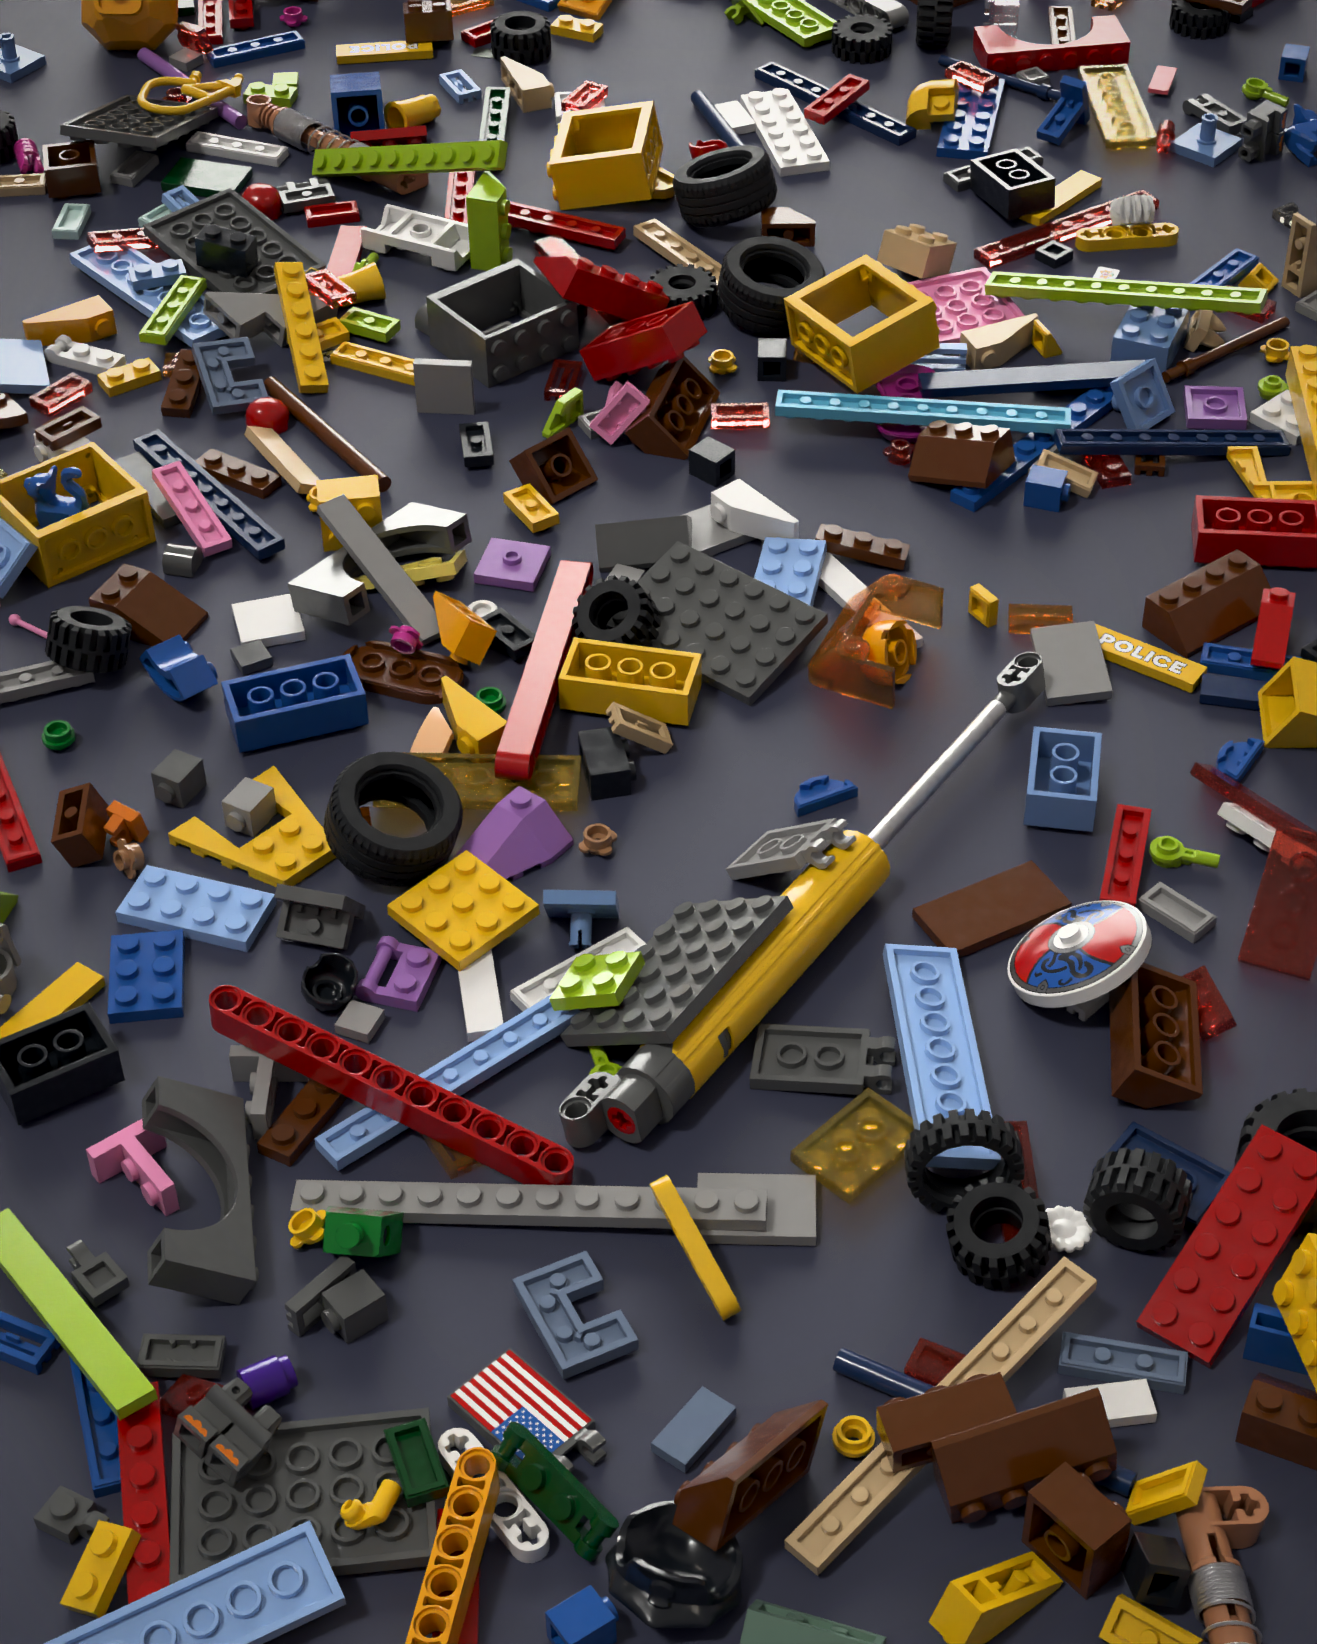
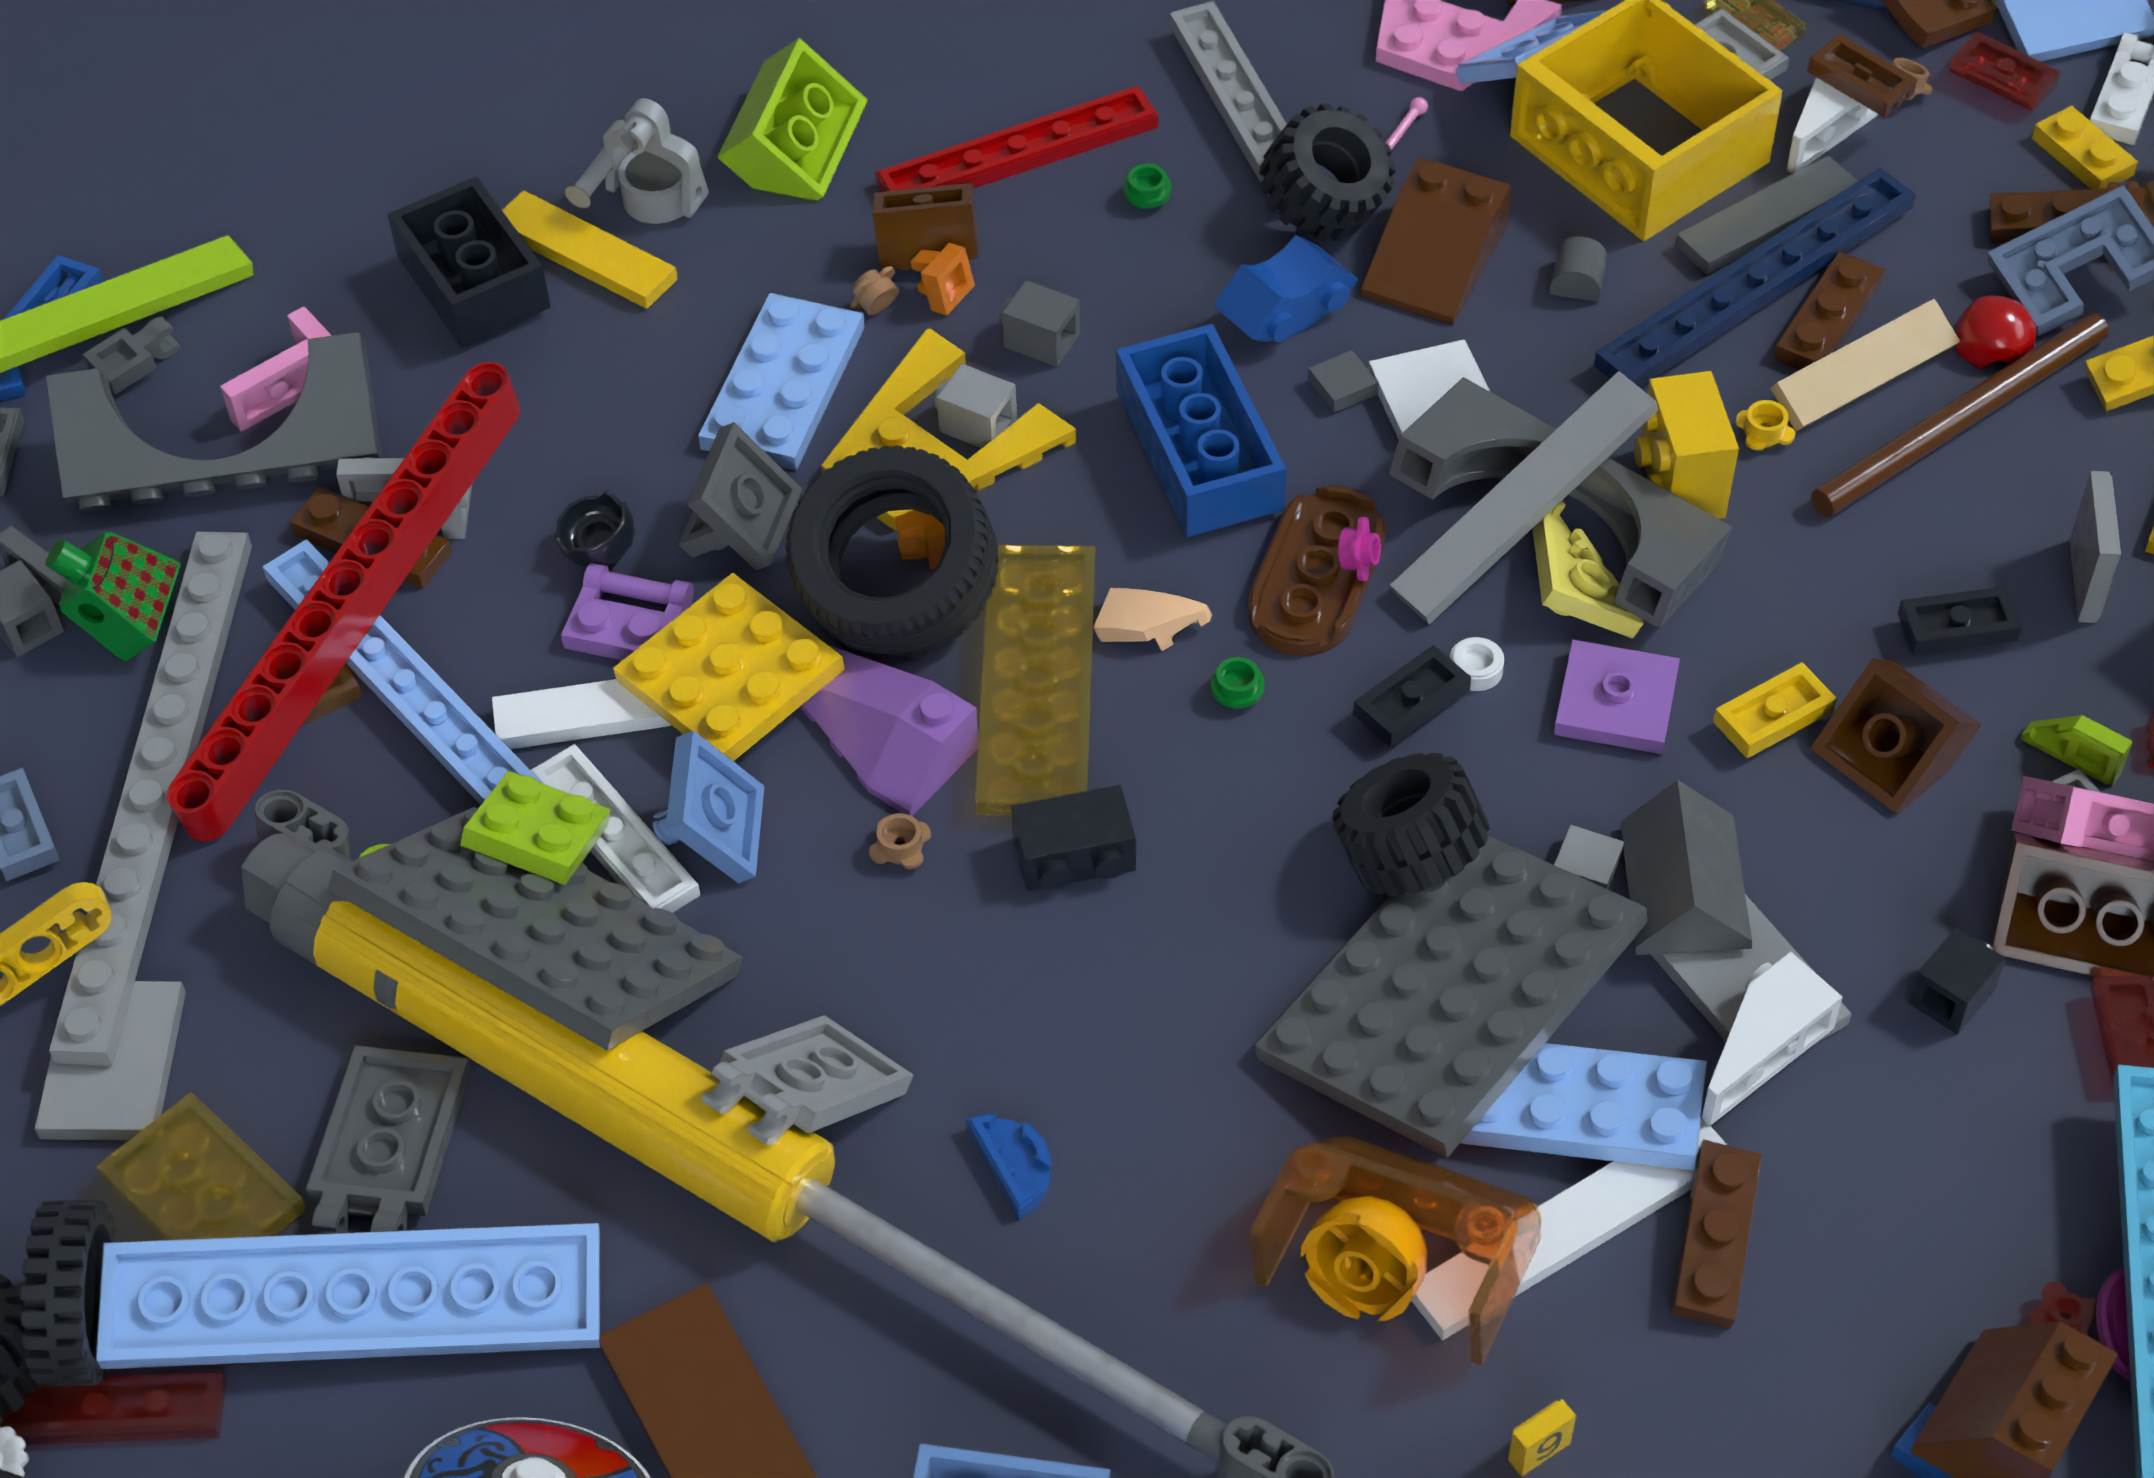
camera: 90 degrees right, 10 degrees up
blue animal [24,465,91,529] -> none
blue plate [108,929,185,1024] -> none
bright pink plate [152,460,232,557] -> none
yellow plate [288,1208,326,1249] -> none
light grey tile [334,1000,385,1044] -> none
light orange slope [433,591,497,665] -> none
yellow slope [441,676,507,766] -> none
beam [494,560,593,781] -> none
yellow brick [558,637,702,726] -> none
tan tile [606,702,673,754] -> none

